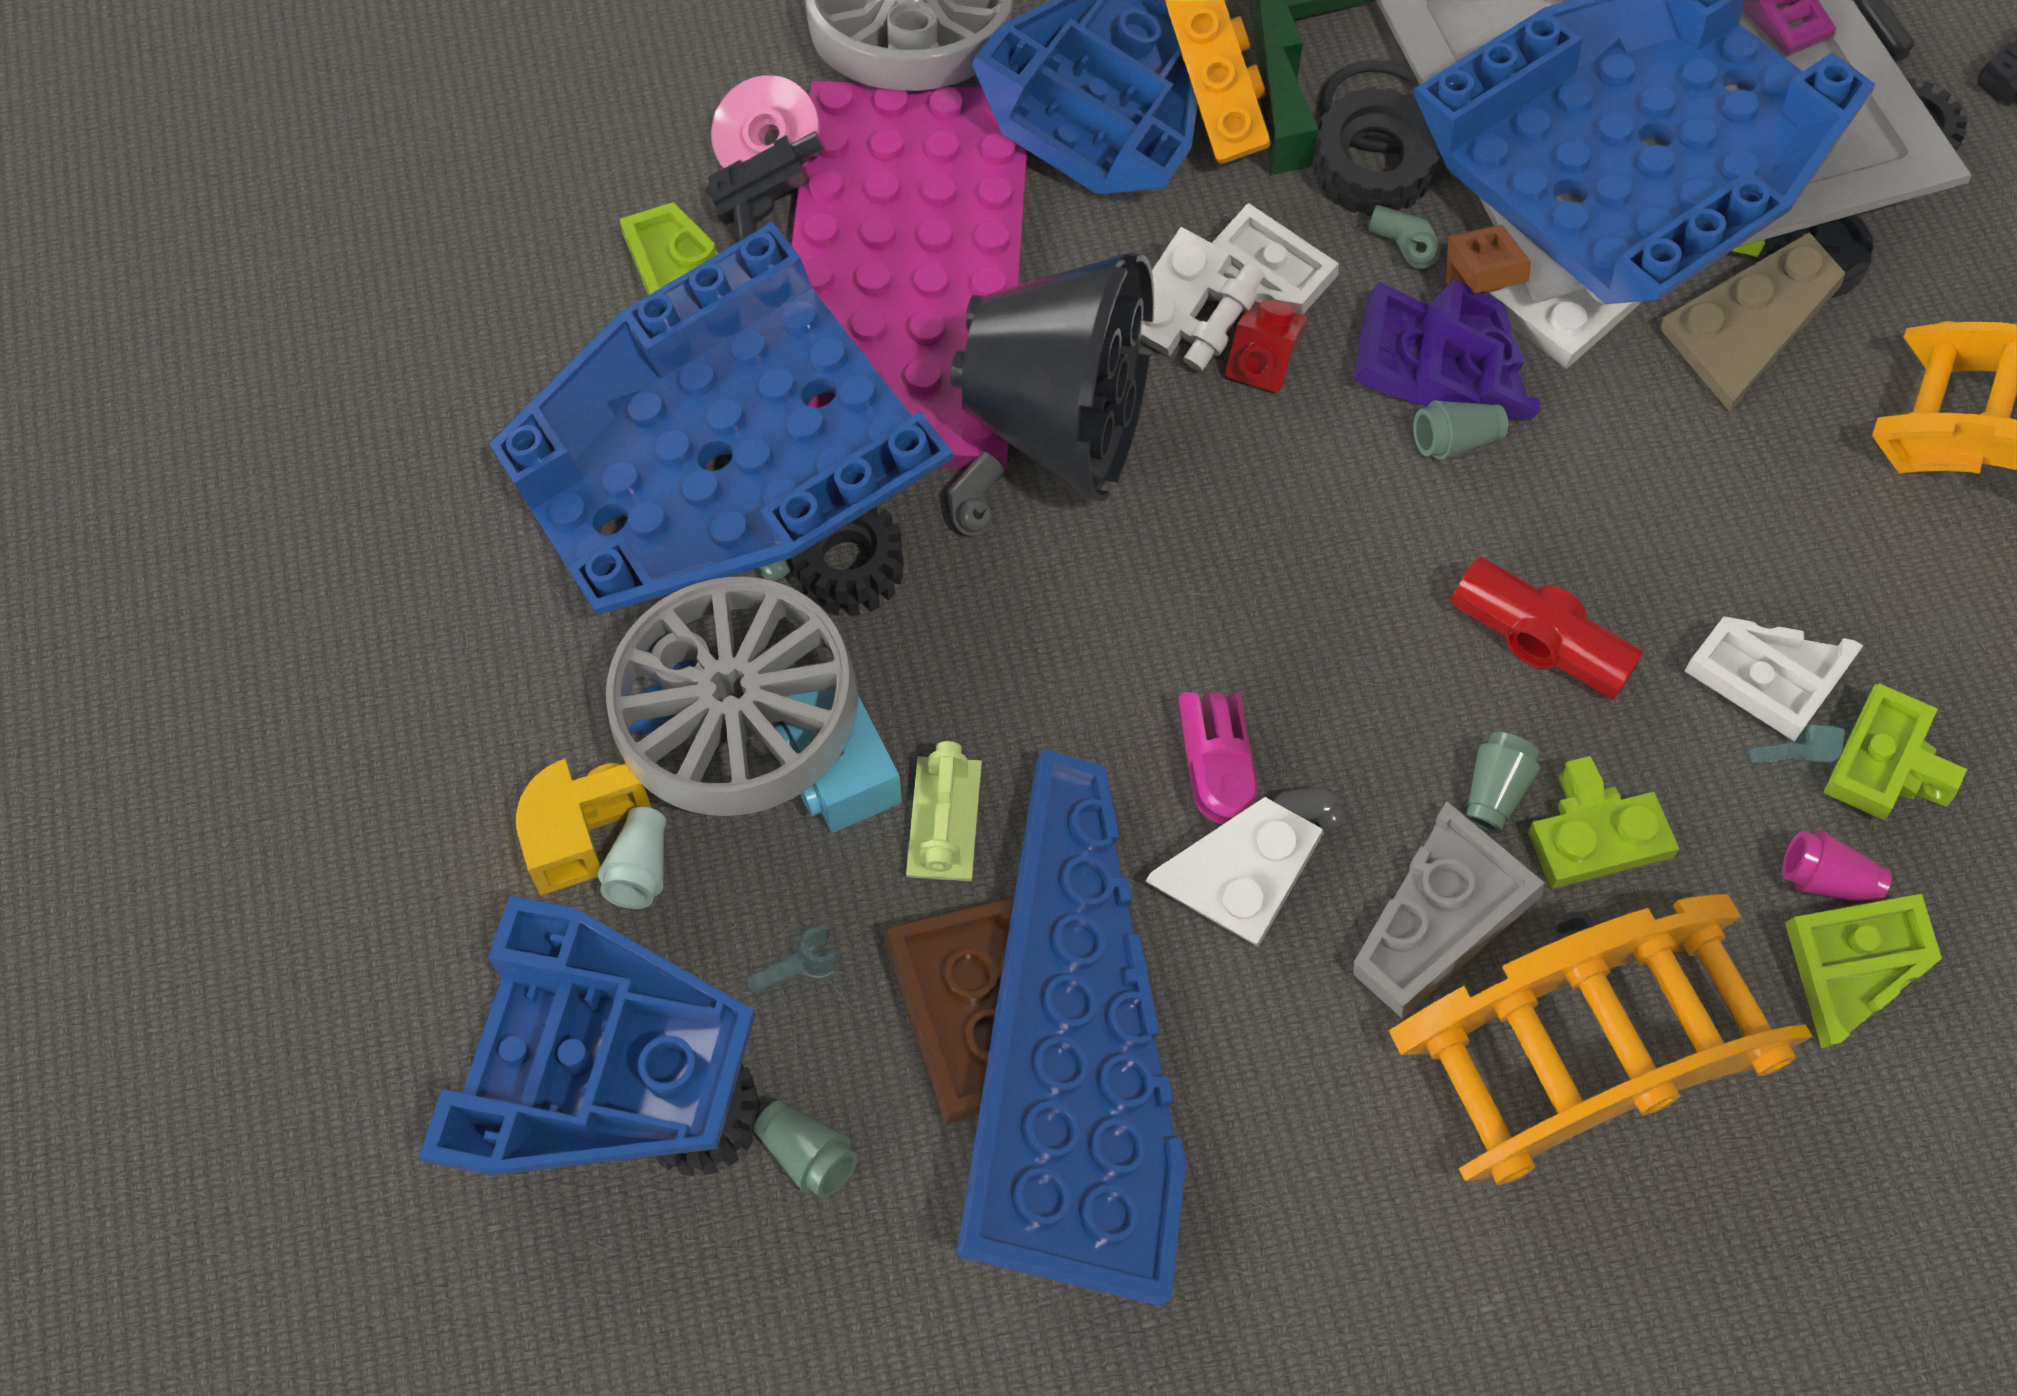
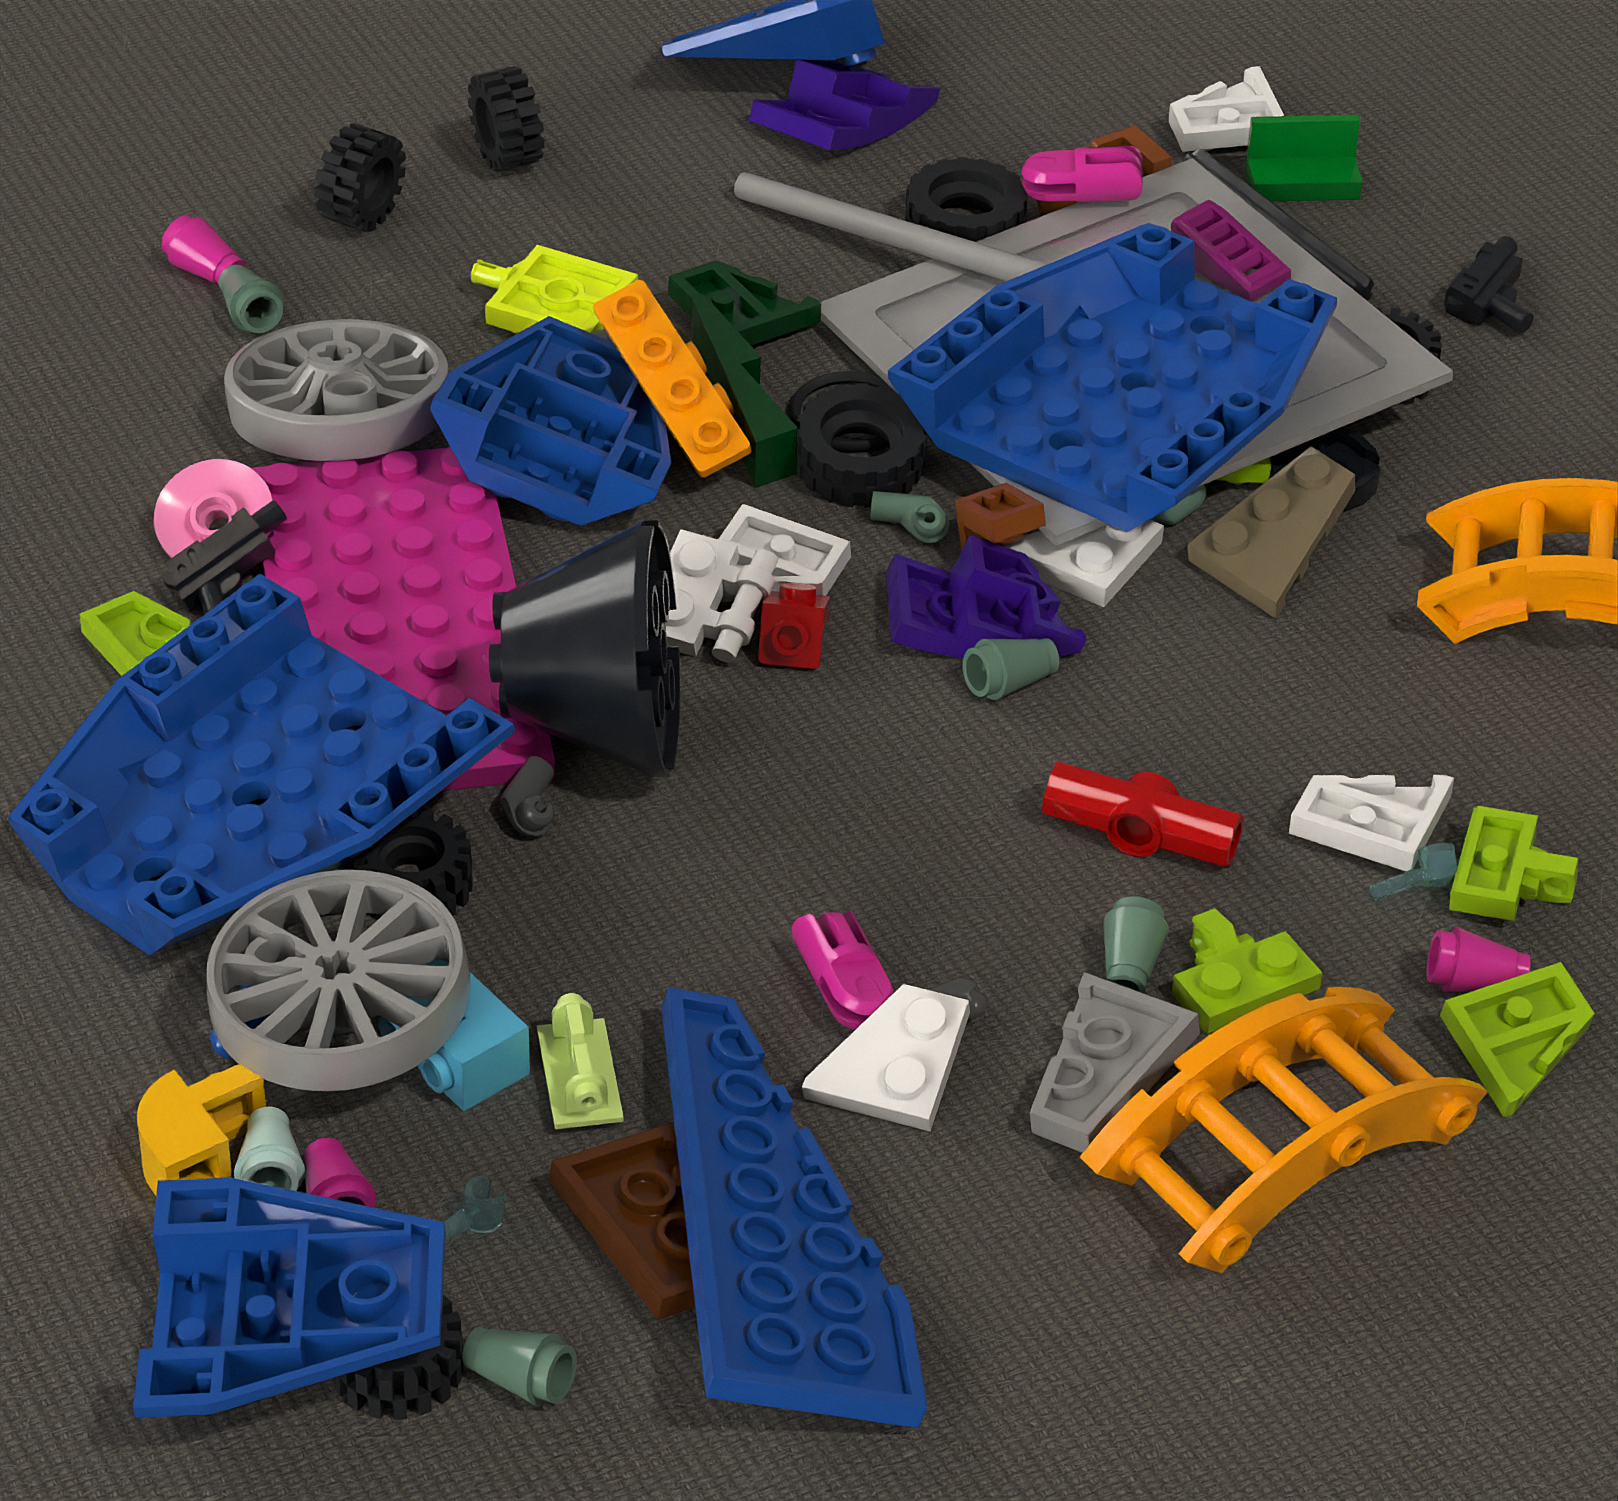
camera: 15 degrees left, 20 degrees down
none -> dark pink cone [304,1138,376,1208]

